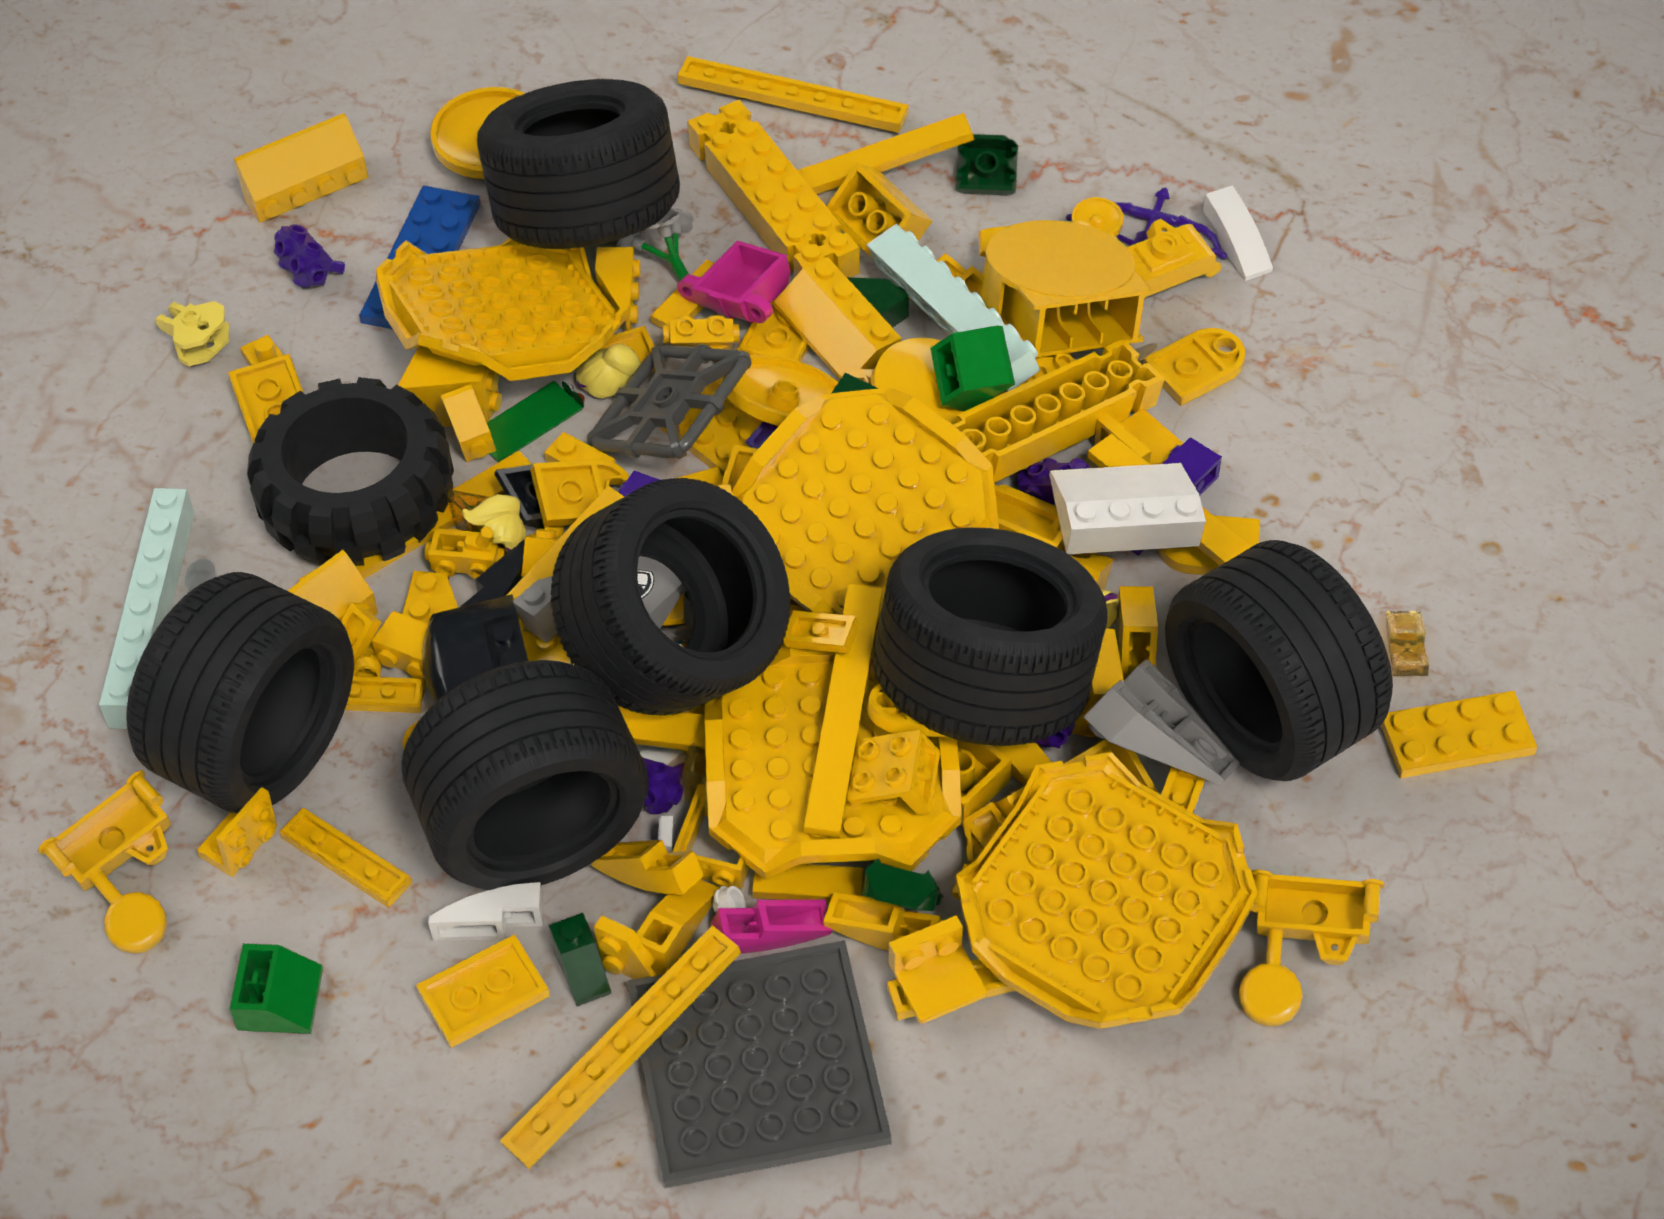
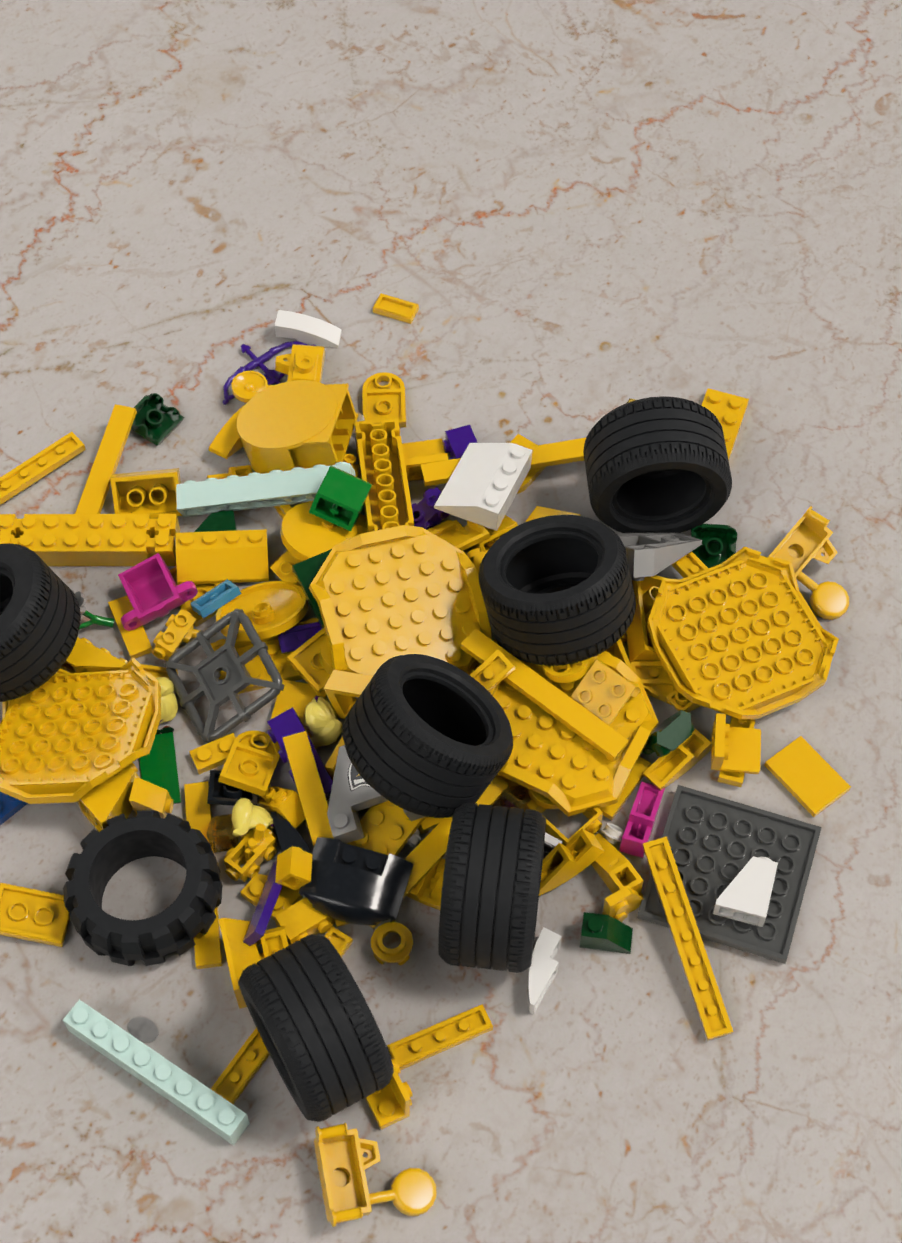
camera: 60 degrees left, 5 degrees up
green slope [229,943,323,1034] -> none
yellow plate [416,934,550,1048] -> none
none -> dark azure tile [190,579,241,618]
none -> dark purple tile [243,860,282,946]
none -> yellow brick [275,846,313,890]
none -> yellow tile [373,293,419,324]
none -> dark green slope [691,524,737,568]
none -> white slope [713,856,778,927]
none -> yellow tile [764,736,851,817]

